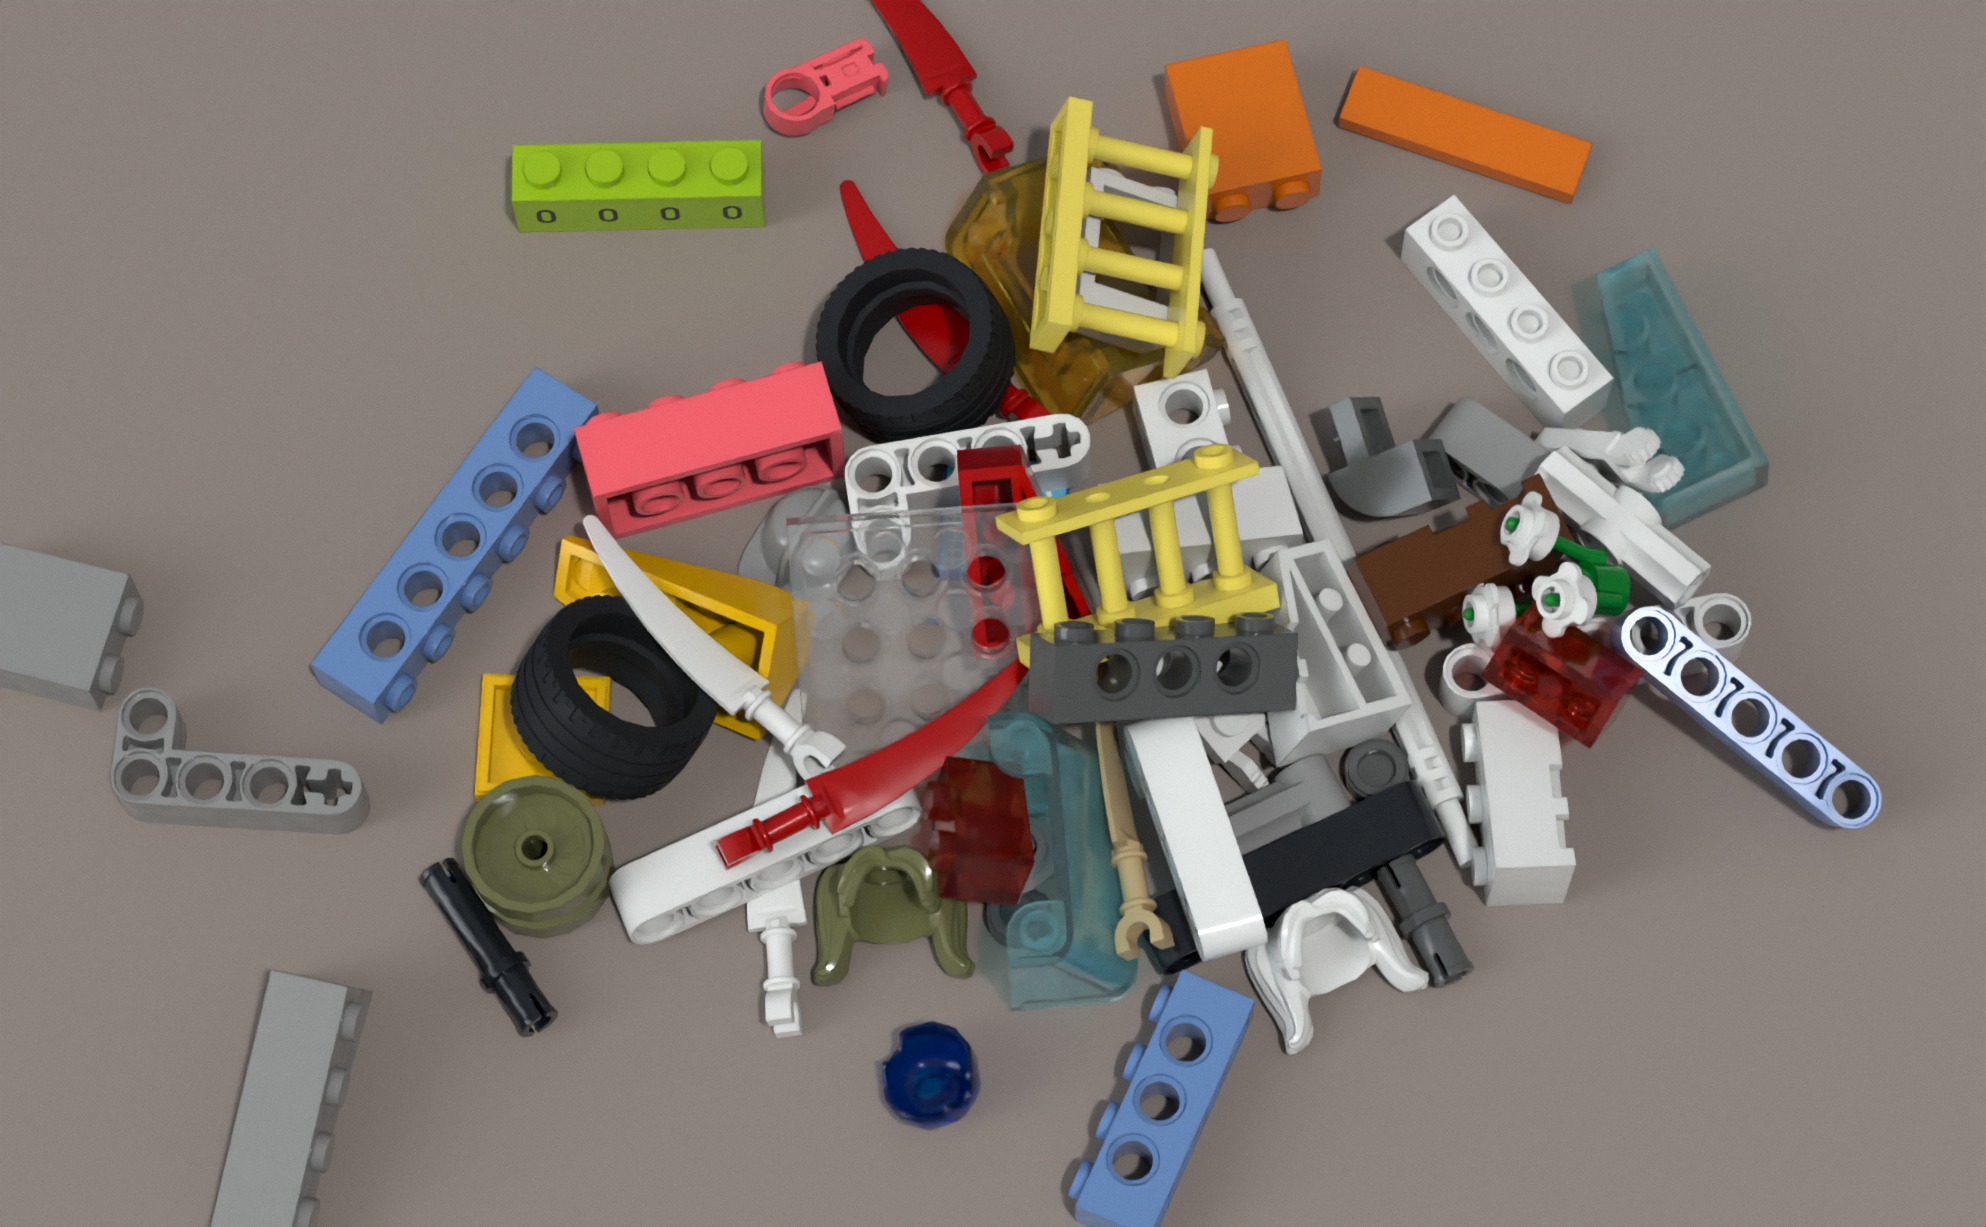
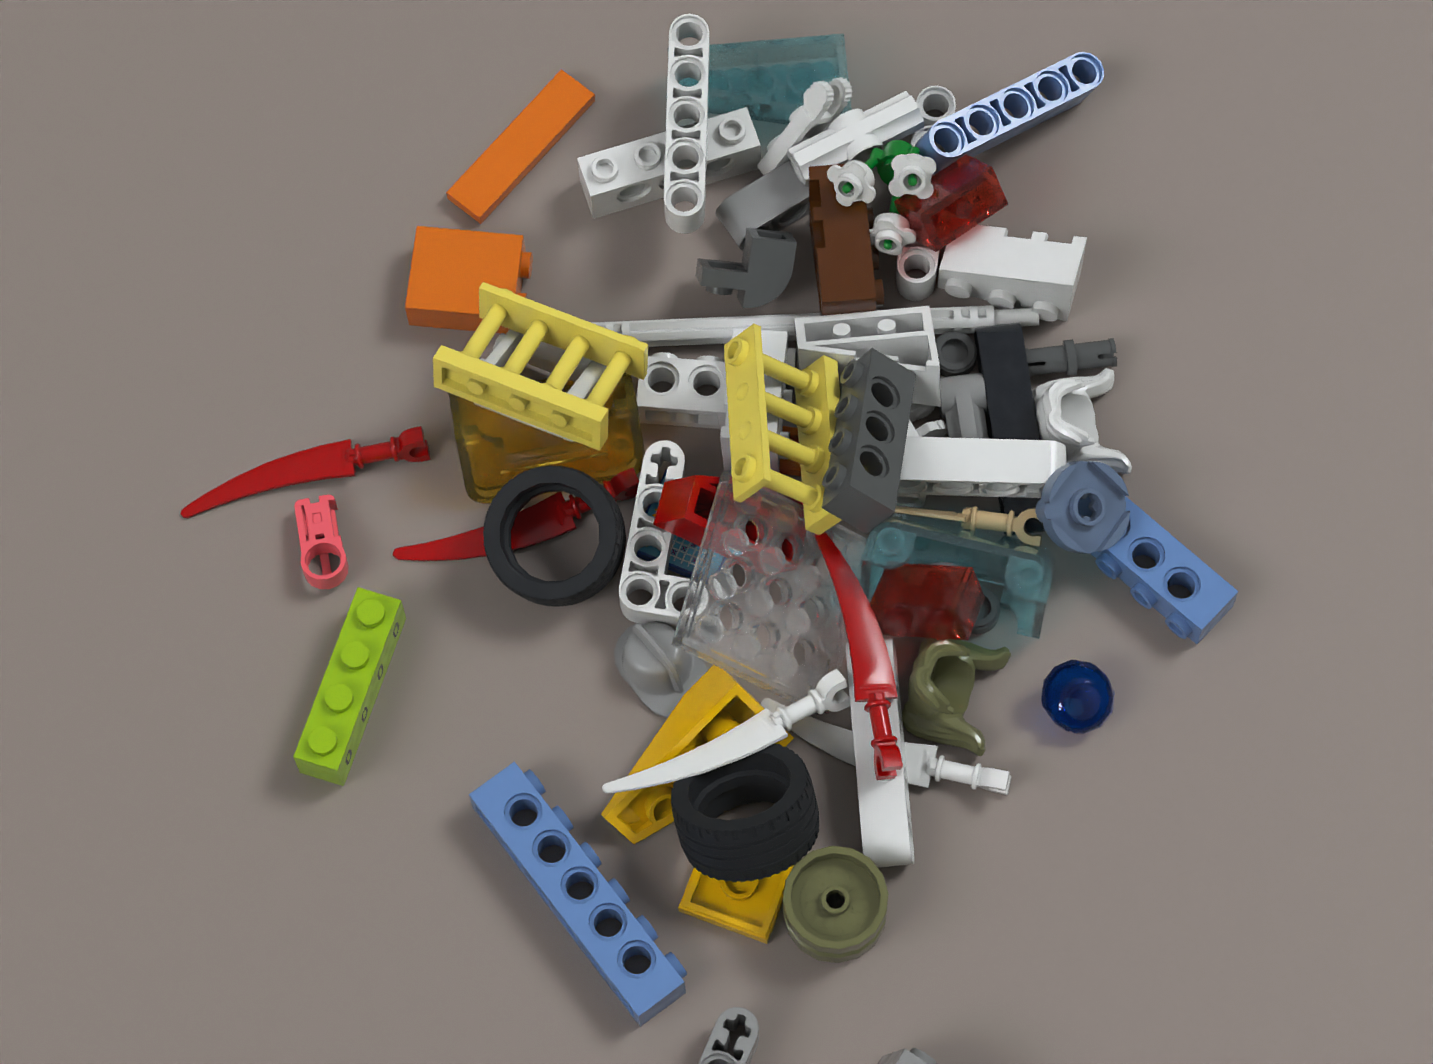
camera: 70 degrees left, 0 degrees up
black pin [420,857,558,1037] -> none
coral brick [574,361,846,540] -> none
none -> white beam [664,14,710,234]
none -> sand blue plate [1035,461,1130,554]

